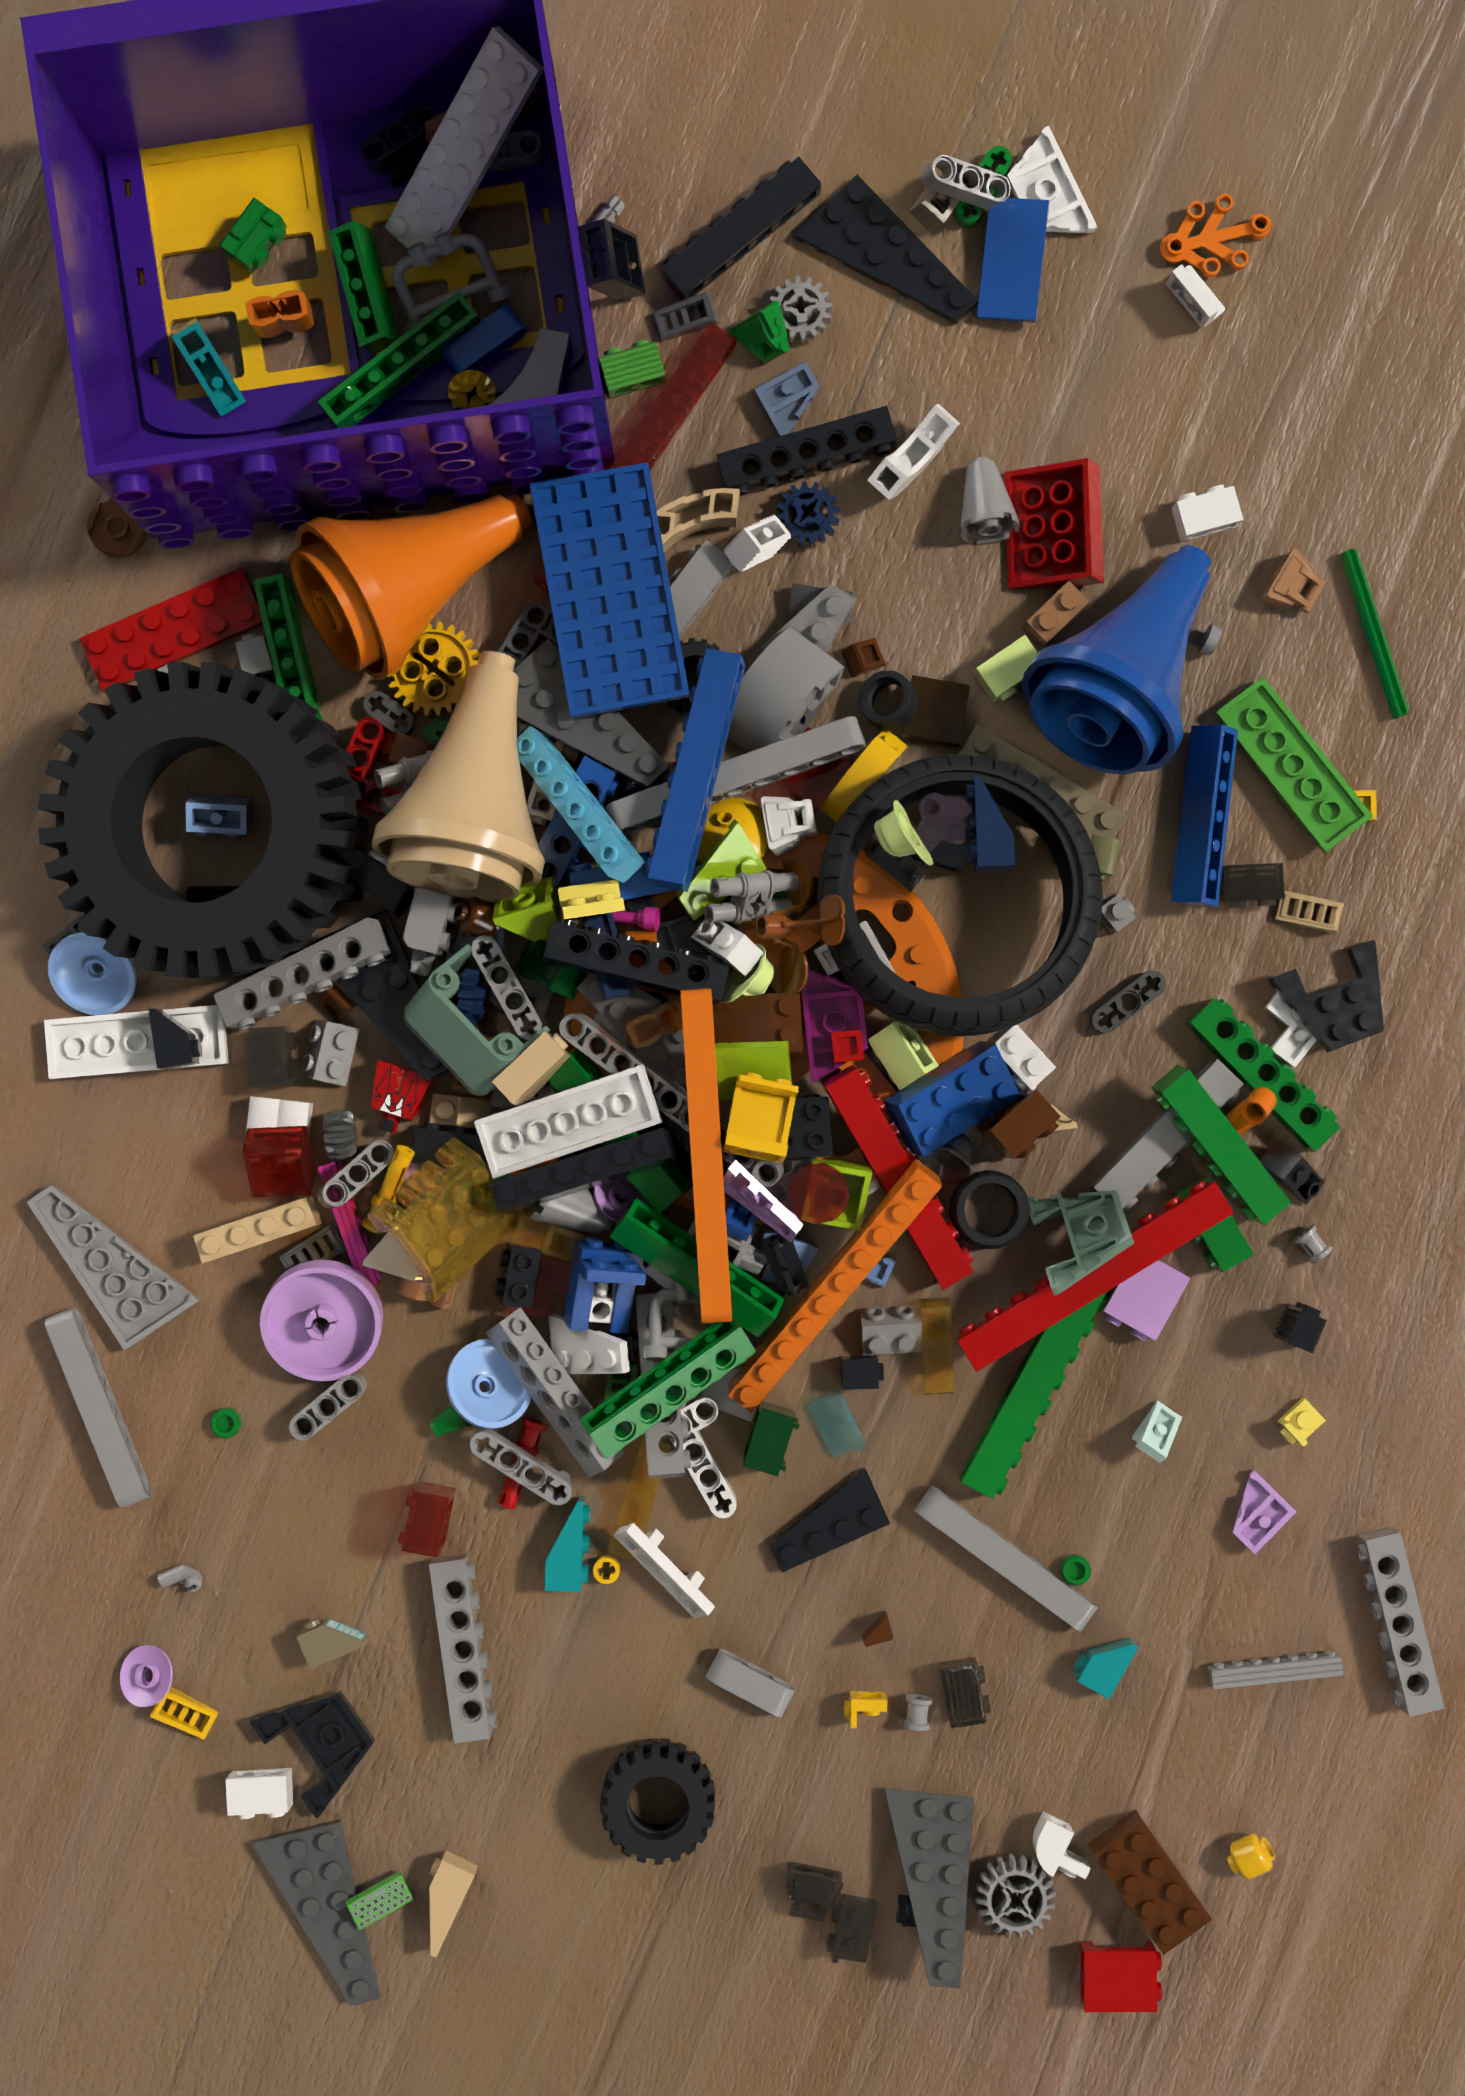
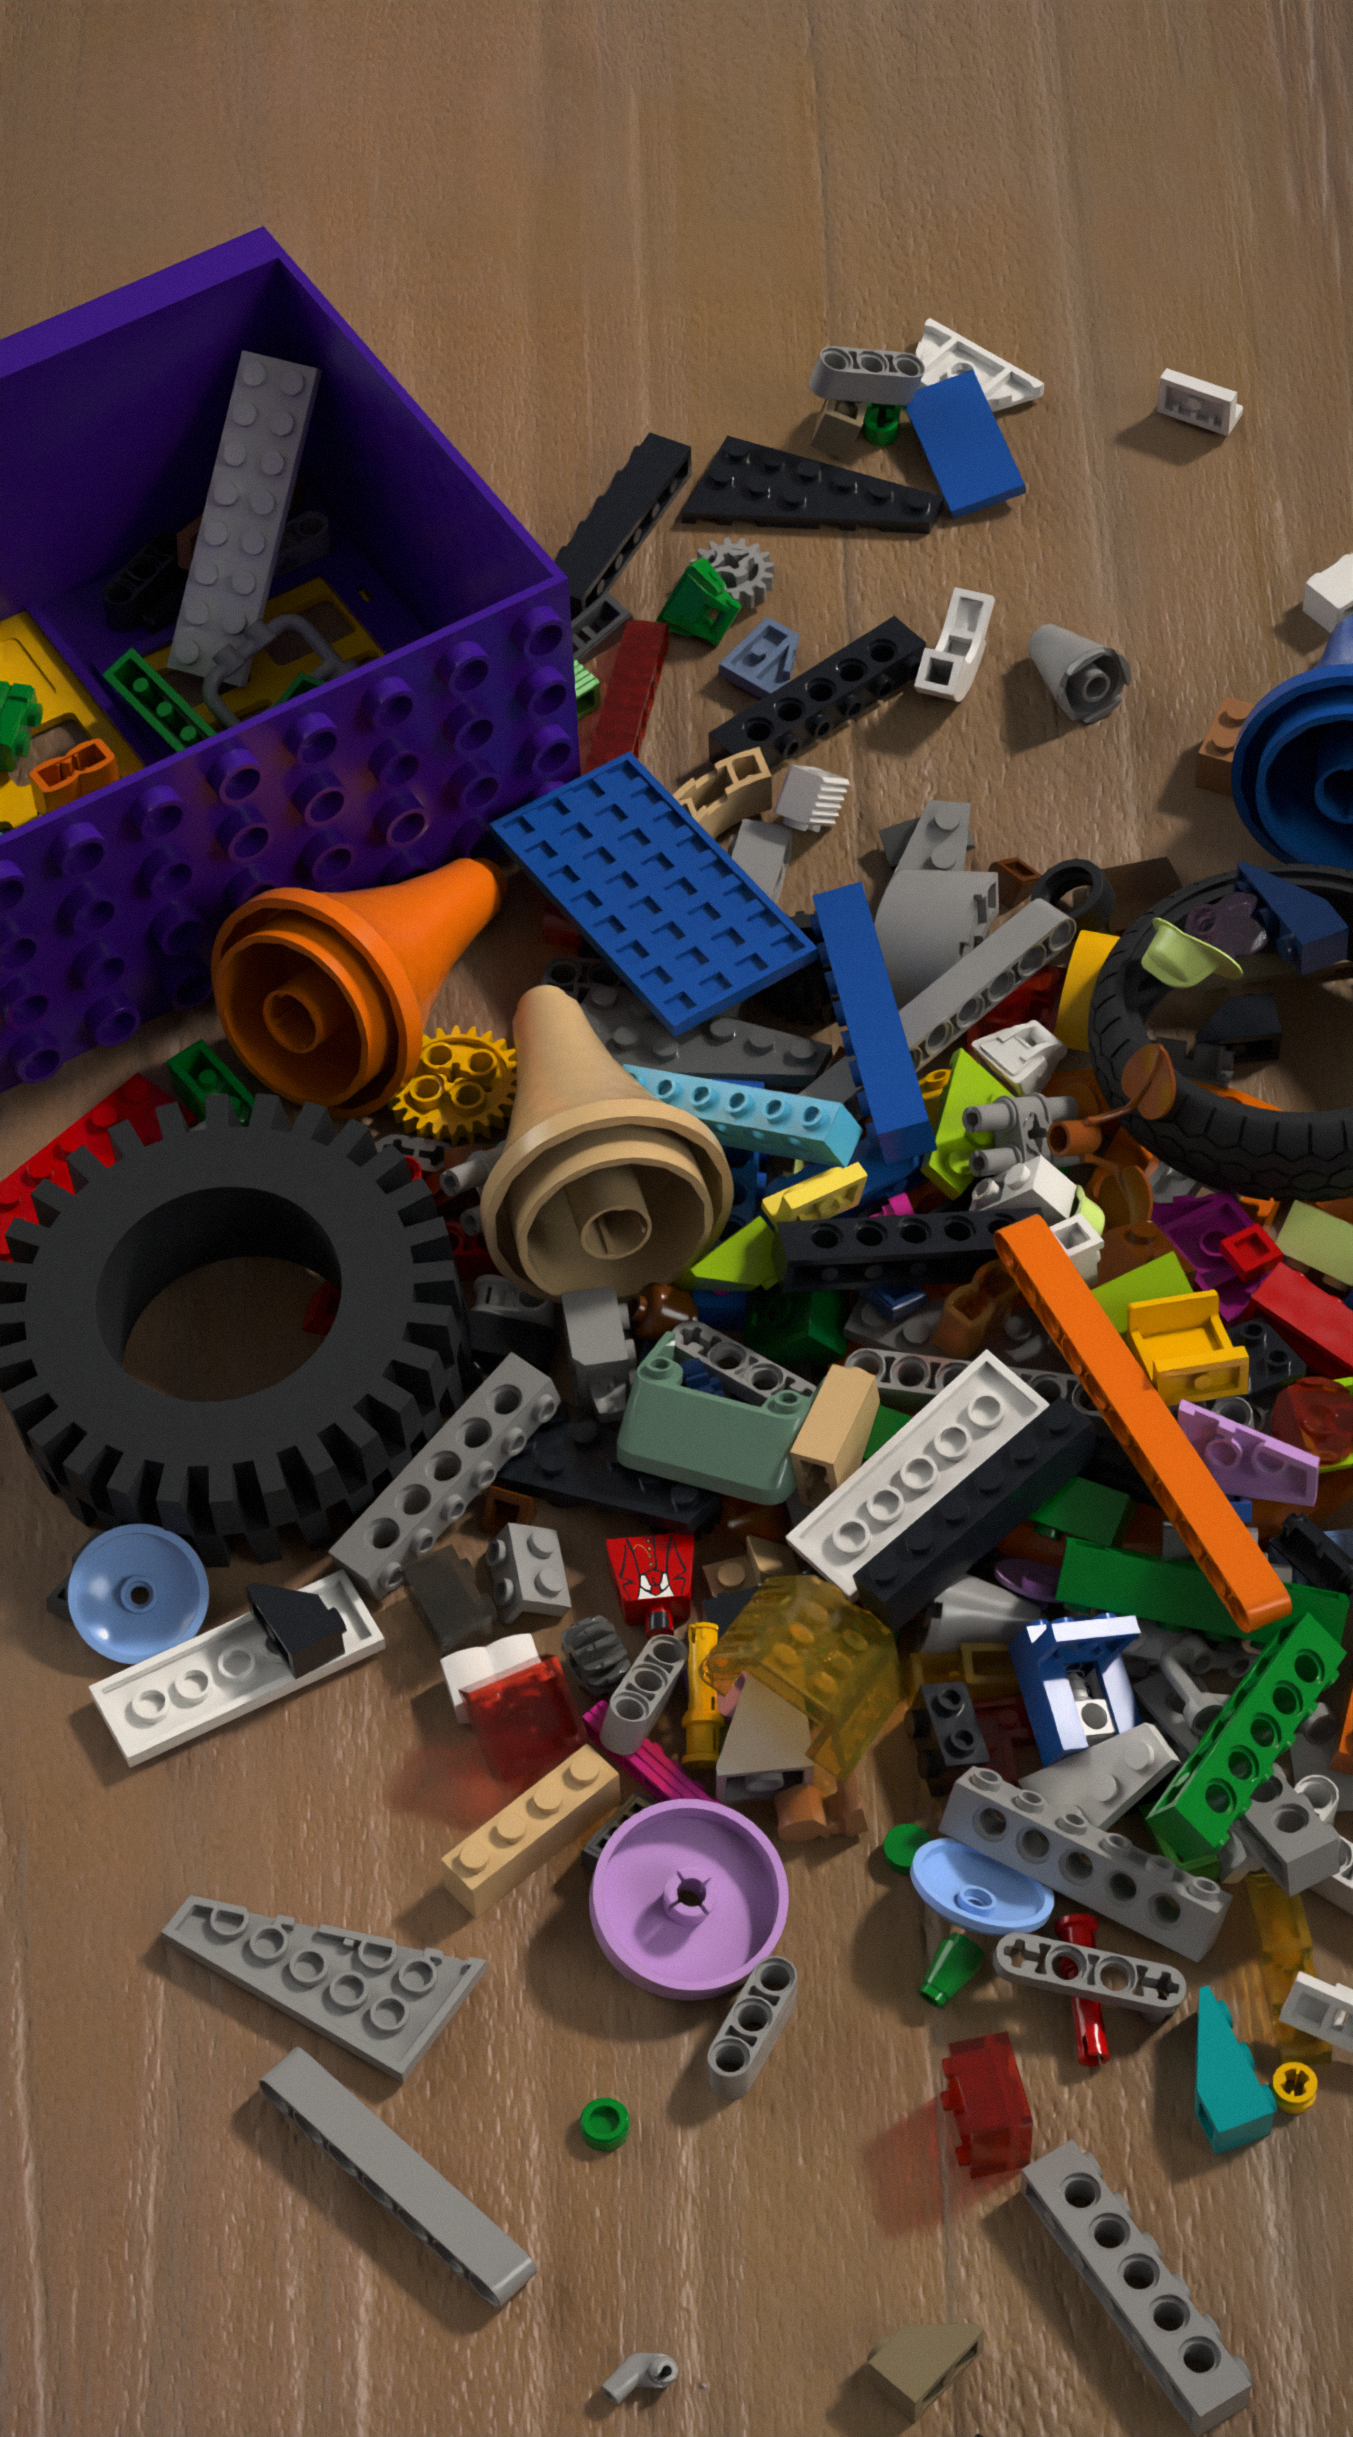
camera: 20 degrees left, 35 degrees down
light blue brick [186,795,251,837] -> none
dark blue gear [777,481,840,548] -> none
yellowish green brick [973,635,1038,702] -> none
red slope [1004,458,1104,590] -> none
orange plant [1159,193,1271,278] -> none
none -> green tile [883,1824,931,1875]
none -> white brick [1049,1213,1104,1287]

